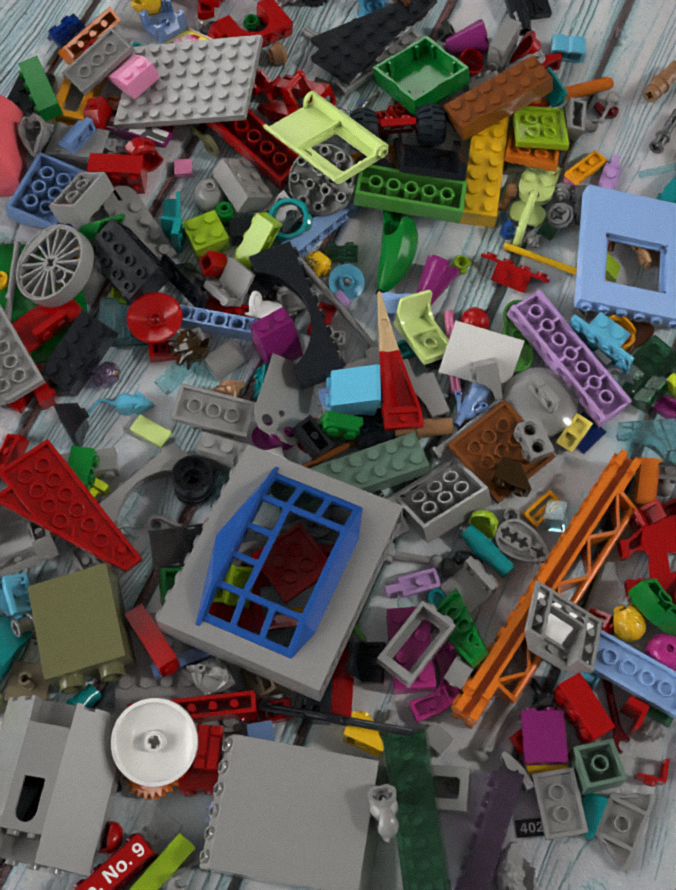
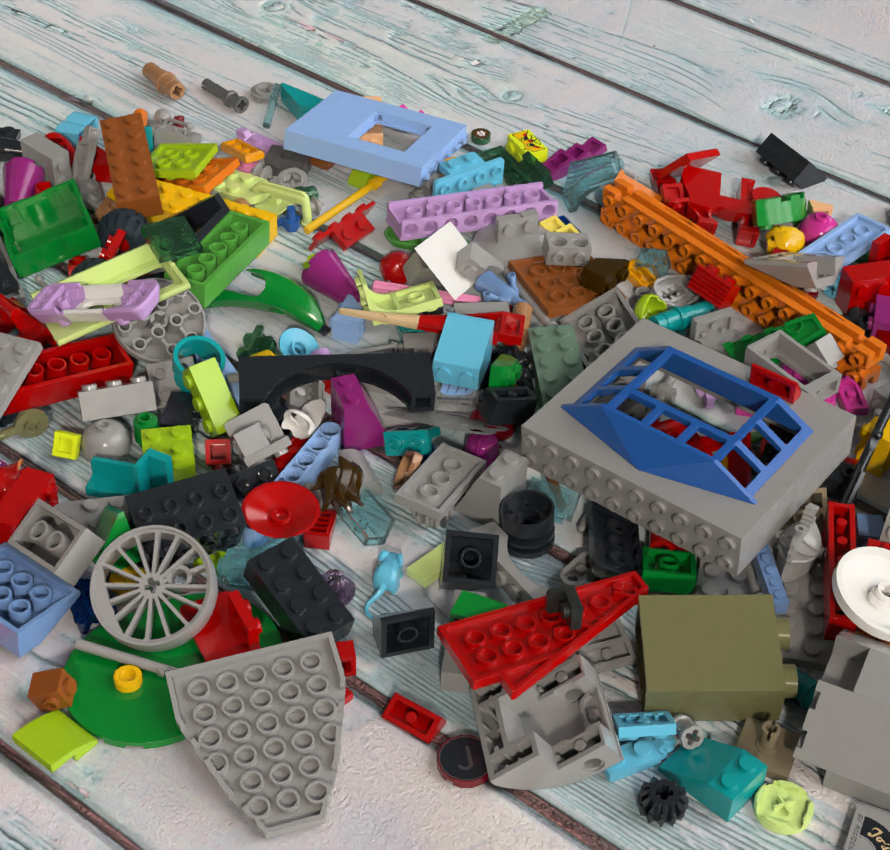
camera: 75 degrees left, 25 degrees down
red brick [124,604,181,678] -> none
bright pink tile [174,159,192,178] -> none
none -> lavender piece [27,279,160,327]
none -> neon yellow tile [52,430,82,460]
none -> clear green plate [141,216,203,263]
none -> light grey slope [230,423,271,459]
none -> black slope [439,530,499,591]
none -> pearl dark grey bracket [545,586,583,631]
none -> red brick [687,263,741,310]
none -> red slope [749,363,801,404]

